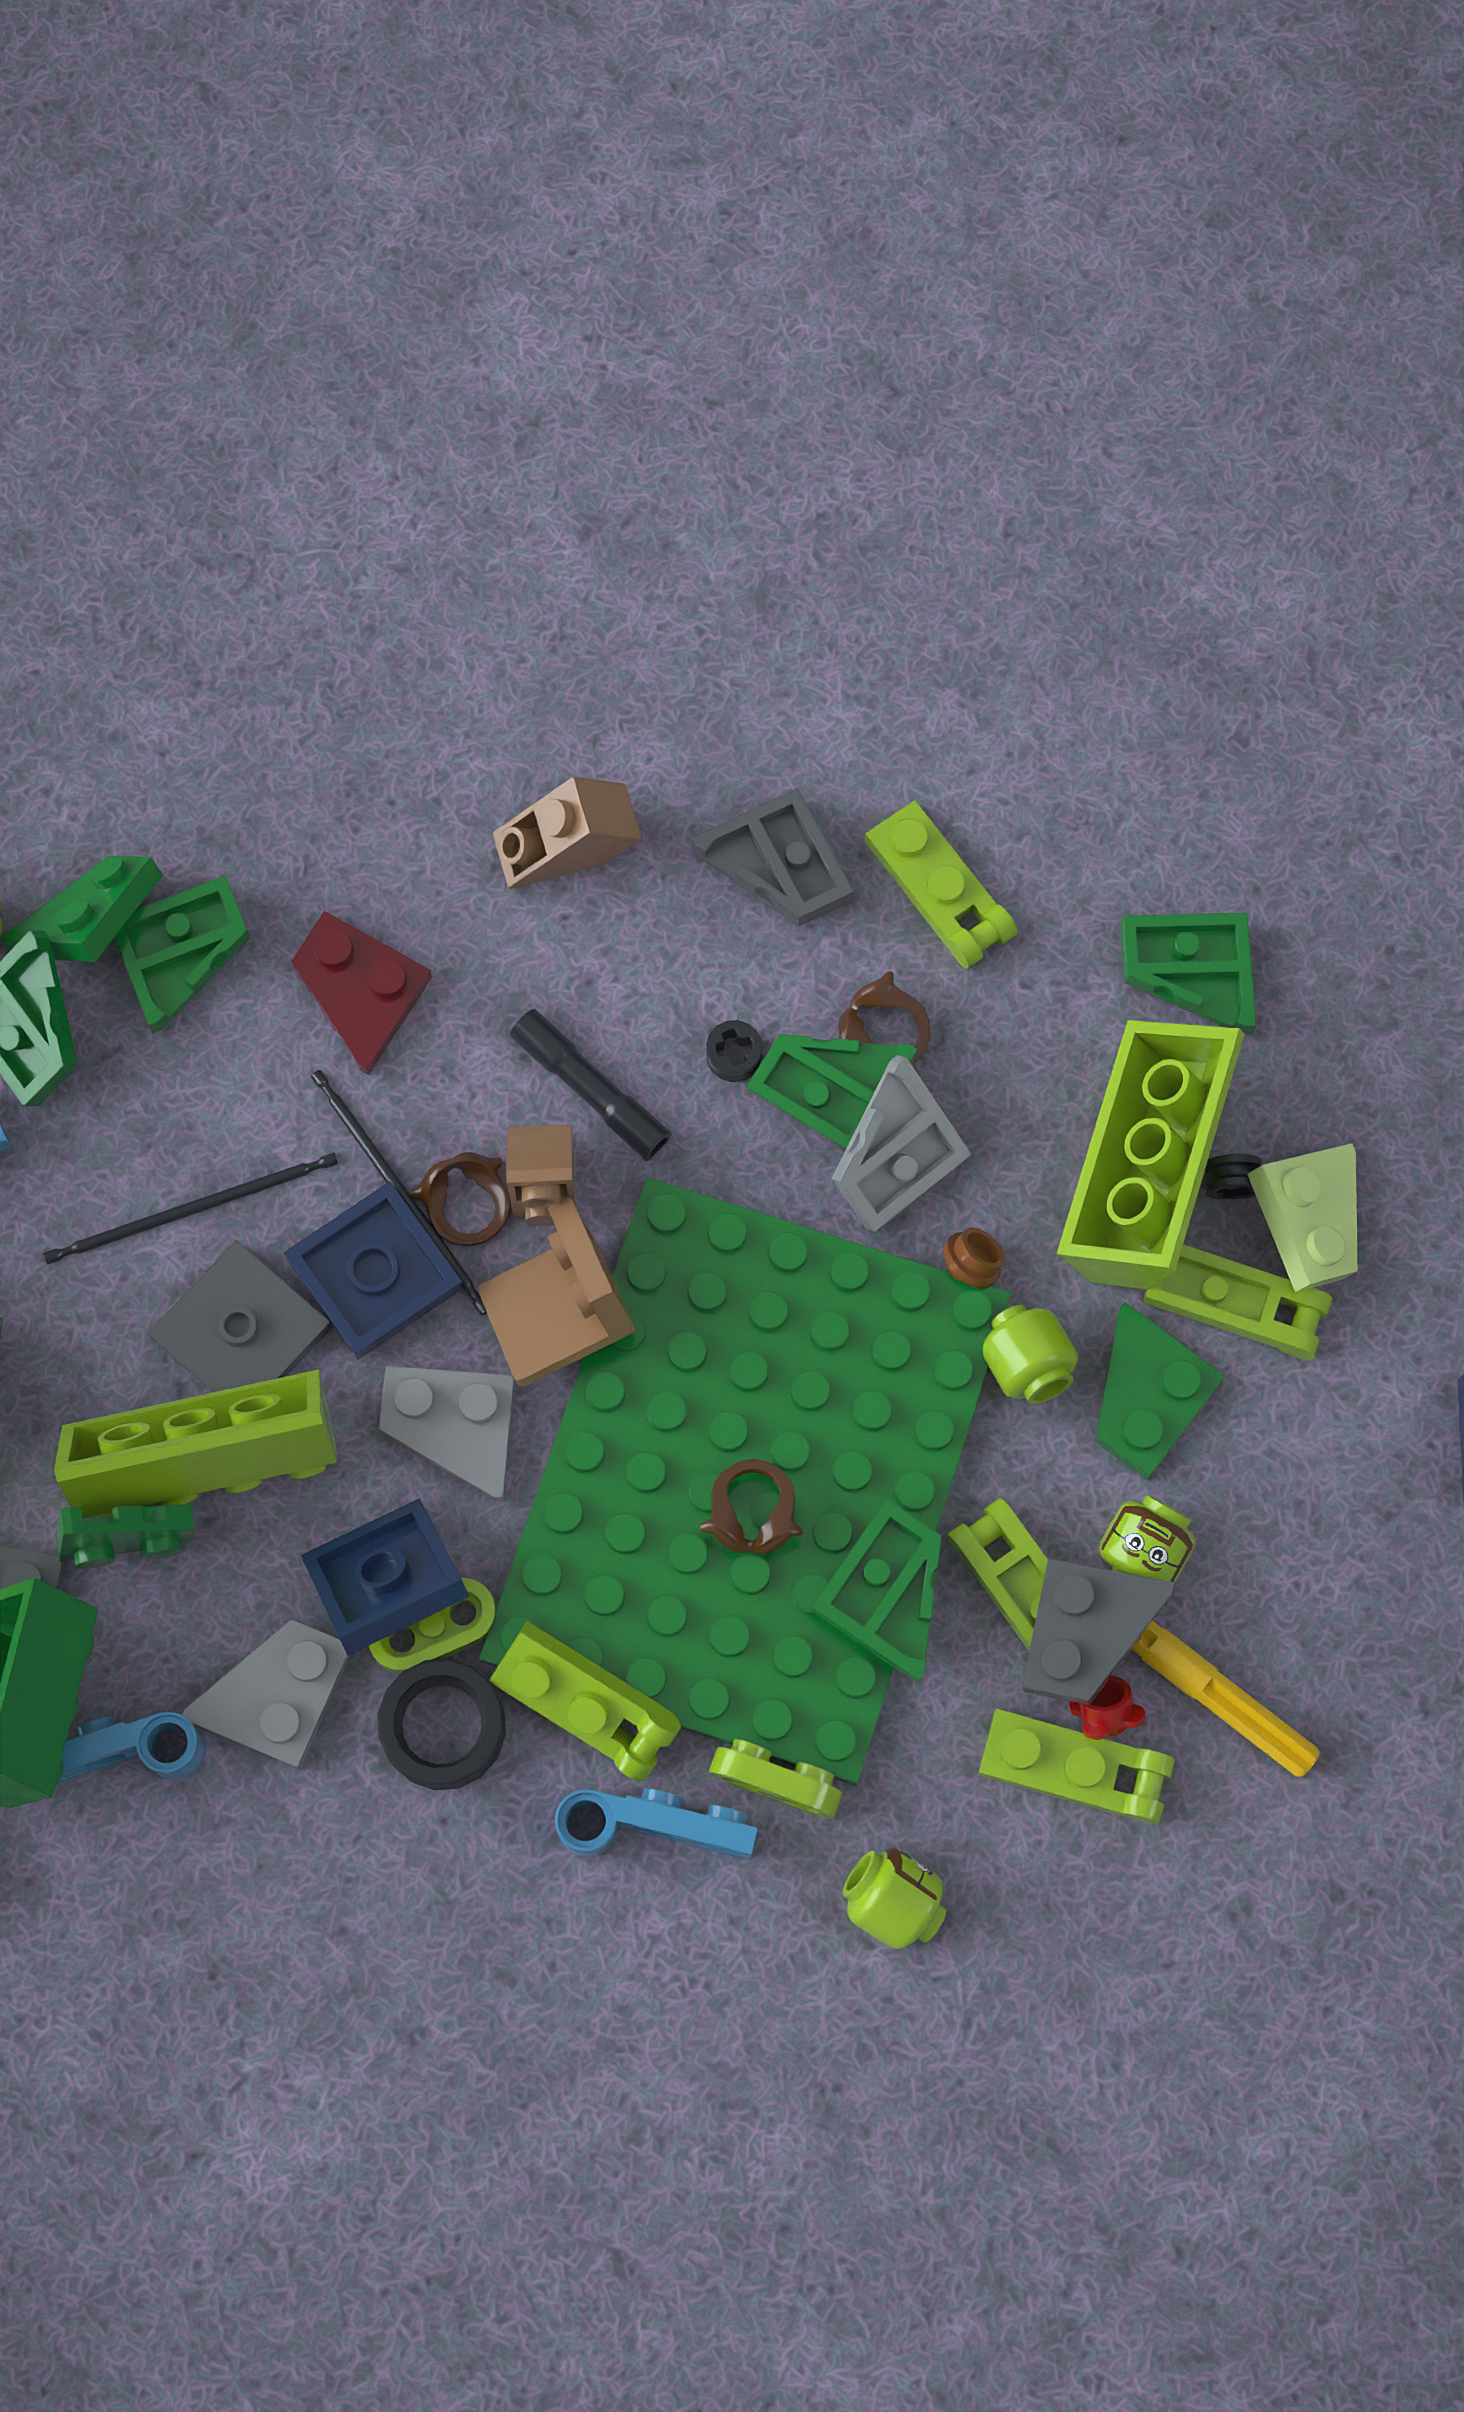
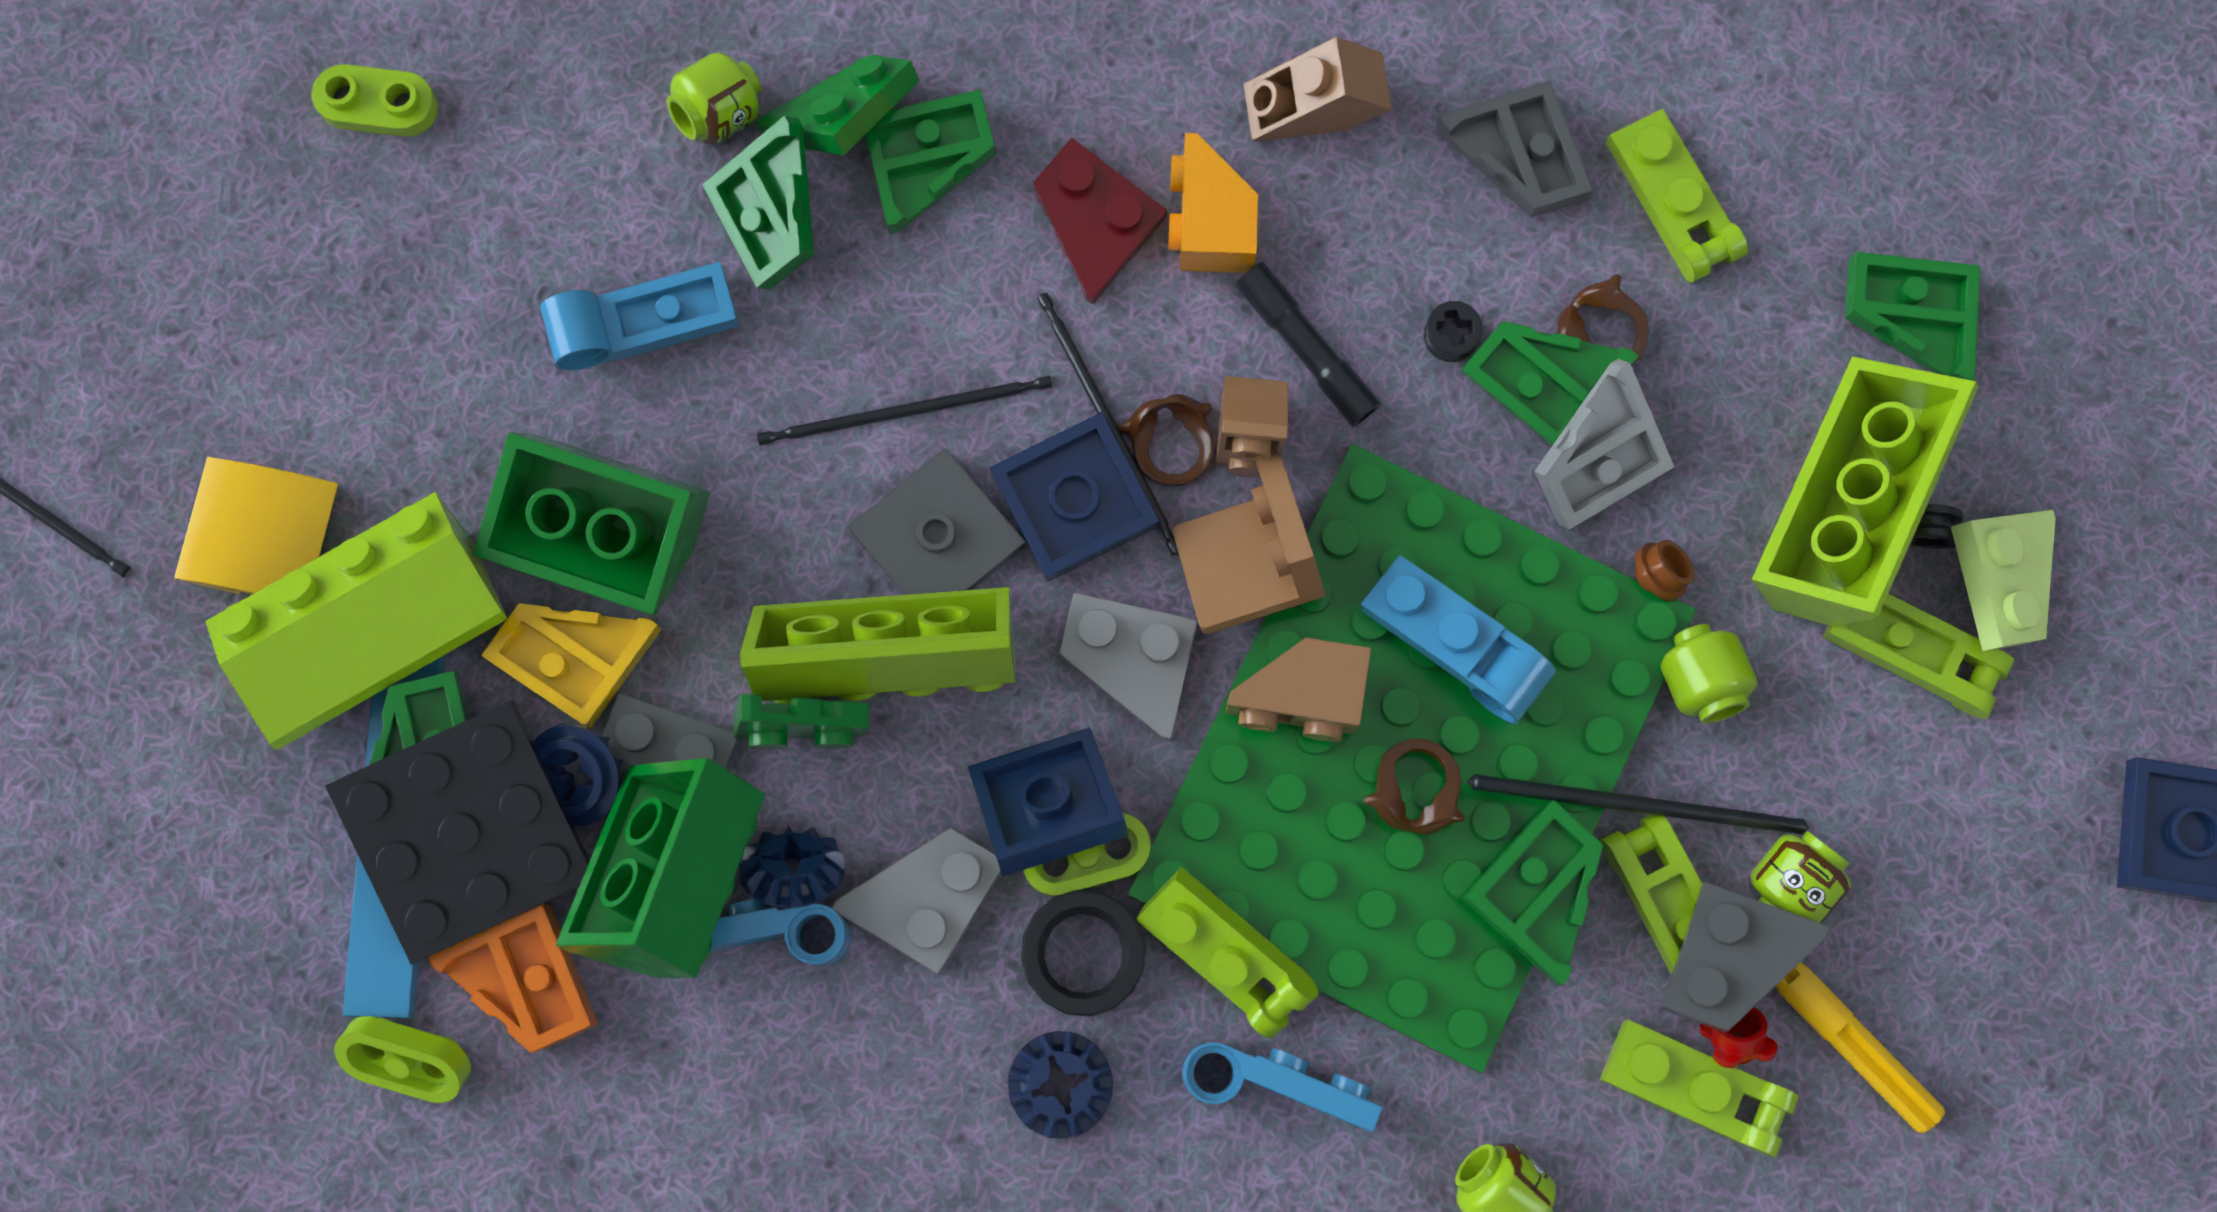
camera: 10 degrees right, 5 degrees up
lime plate [708,1739,843,1819] -> none
green wing [1095,1302,1225,1480] -> none
none -> dark blue gear [739,825,845,908]
none -> dark blue gear [1008,1031,1113,1138]
none -> light orange slope [1168,133,1258,273]
none -> medium nougat slope [1225,638,1371,742]
none -> dark azure plate [1361,555,1556,725]
none -> black axle [1467,774,1809,835]

